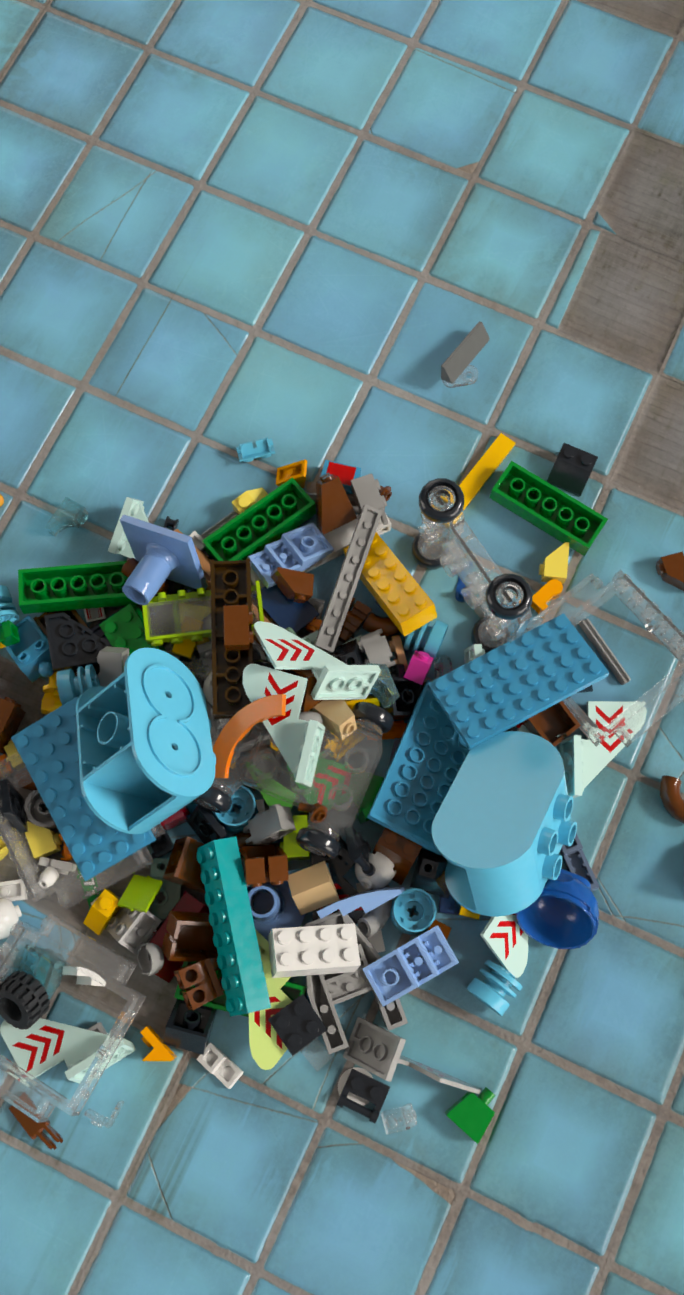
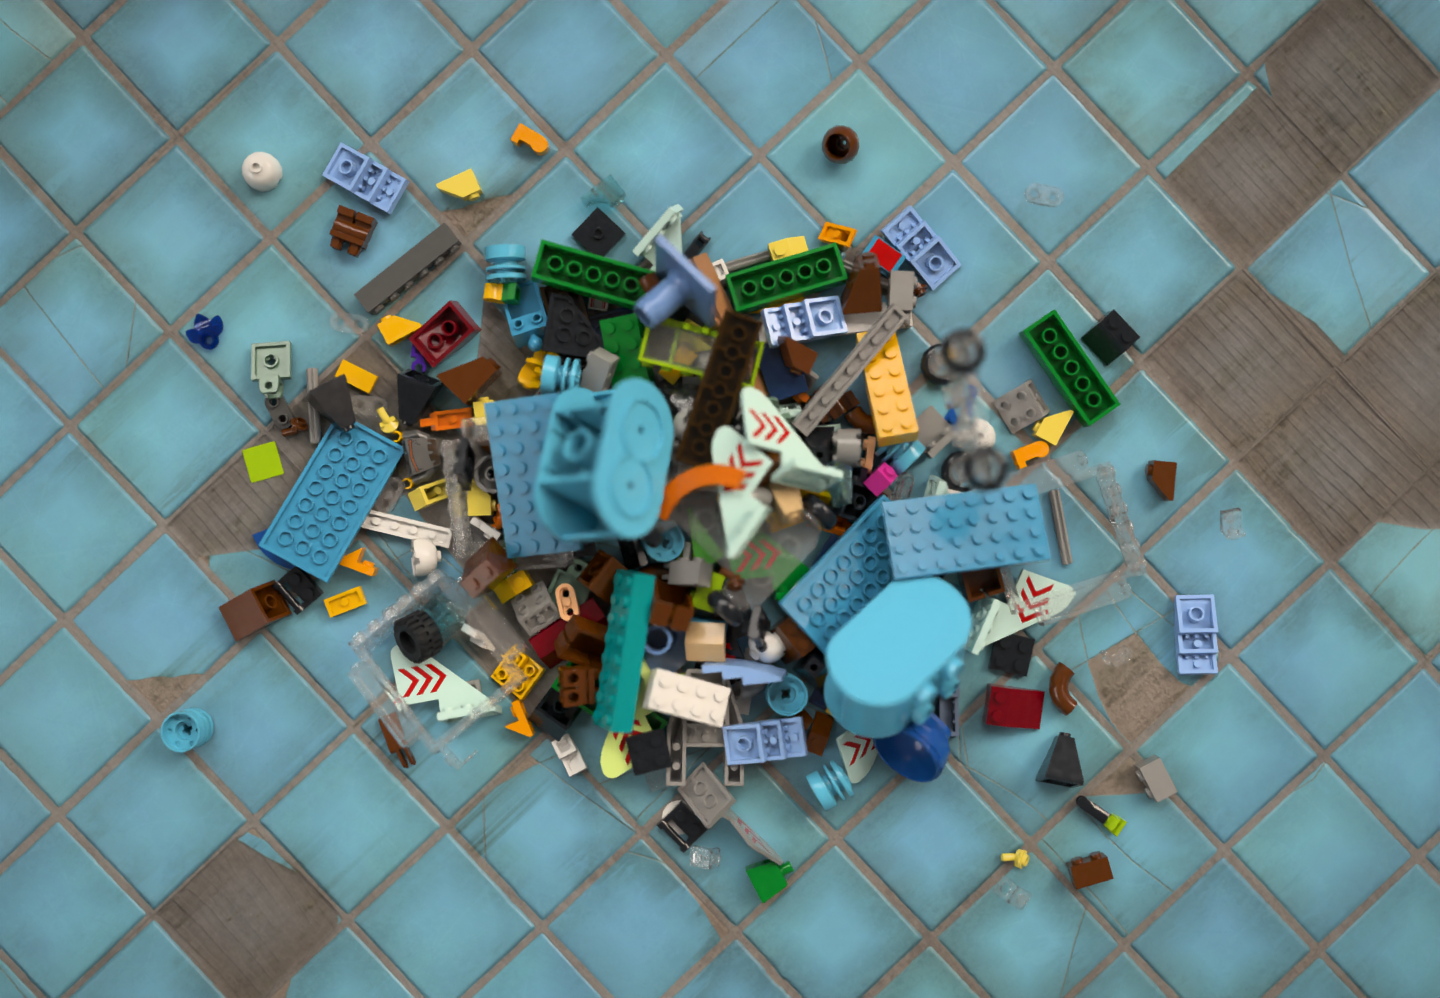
camera: 20 degrees right, 15 degrees up
white hose [38,867,59,889] -> none
lime piece [117,874,163,913] -> none
light grey hair [137,943,164,976] -> none
reddish brown brick [223,605,254,651] -> none
medium azure hinge [236,437,276,462] -> none
yellow tile [439,433,516,527] -> none
dark grey slope [441,321,490,384] -> none
none -> reddish brown slope [460,537,518,599]
none -> yellow slope [491,646,546,700]
none -> light nougat plate [555,583,580,622]
none -> black plate [571,207,626,257]
none -> reddish brown slope [806,710,834,757]
none -> reddish brown helmet [822,125,860,164]
none -> light blue slope [880,205,961,290]
none -> light grey bracket [916,406,960,459]
none -> dark red slope [982,683,1045,729]
none -> black plate [988,634,1035,677]
none -> light grey bracket [993,379,1050,433]

